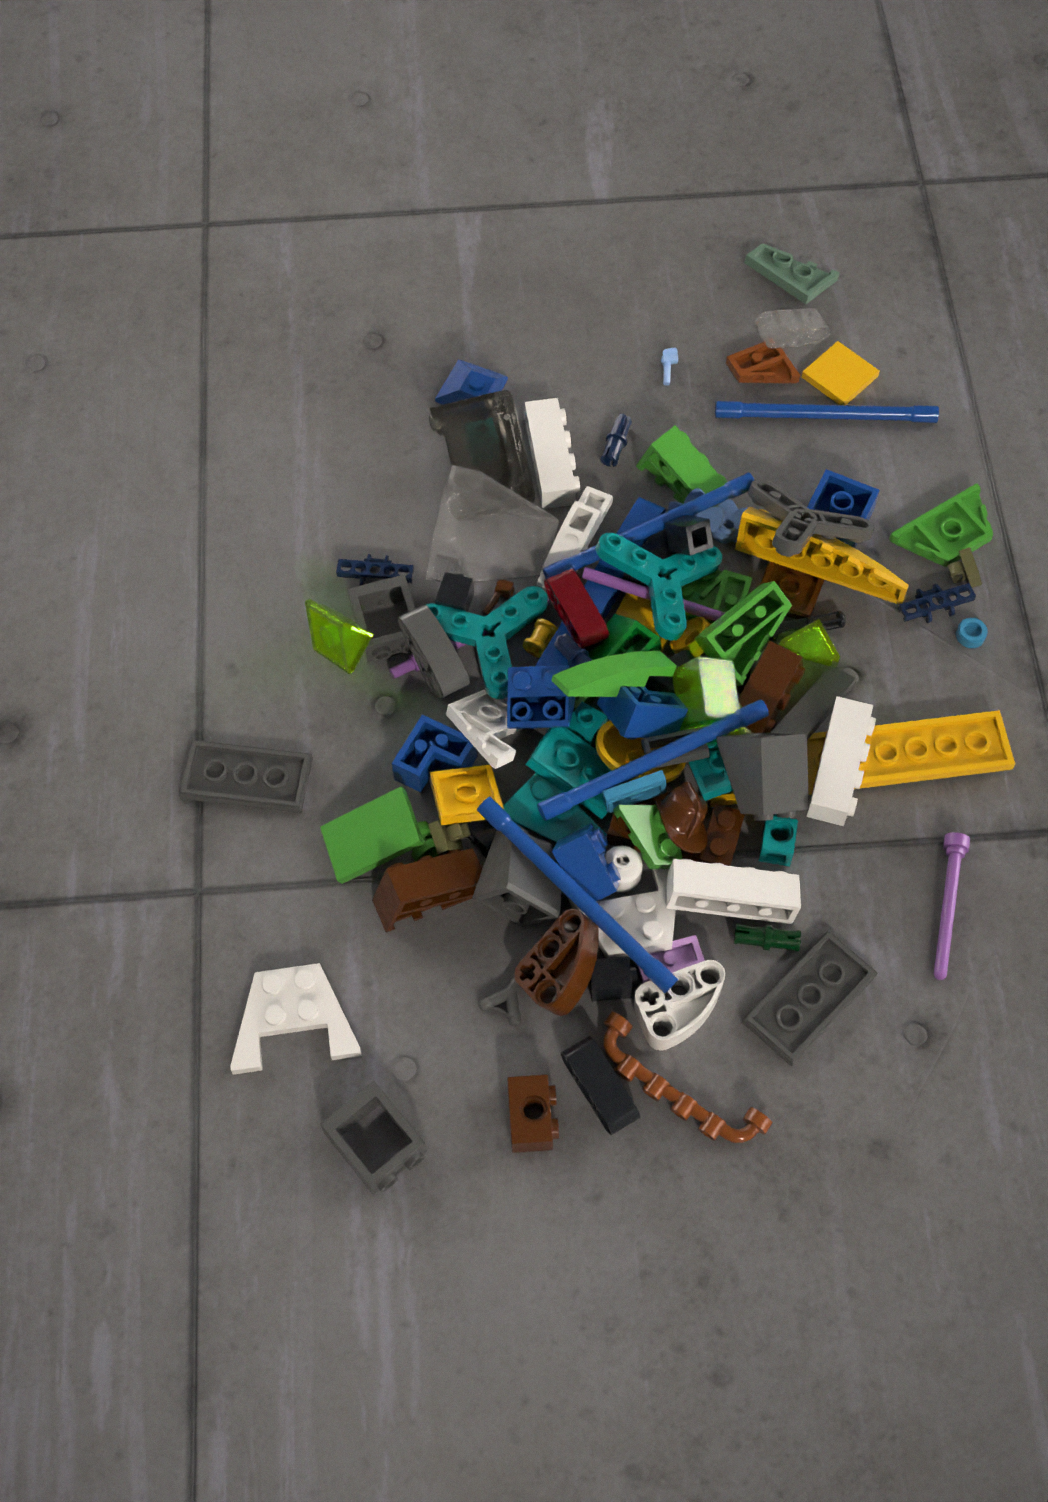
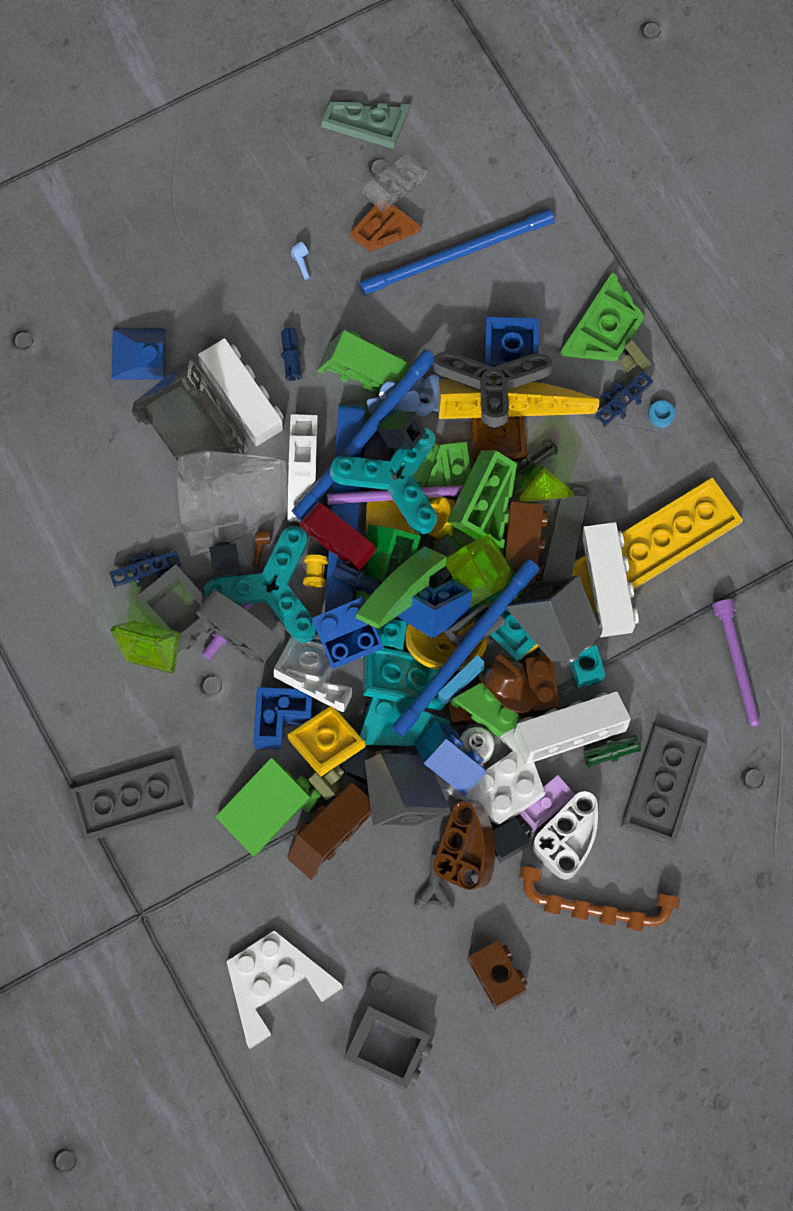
camera: 30 degrees left, 10 degrees up
blue piece [477,796,679,994] -> none
black beam [560,1036,640,1135] -> none
yellow tile [801,341,880,405] -> none

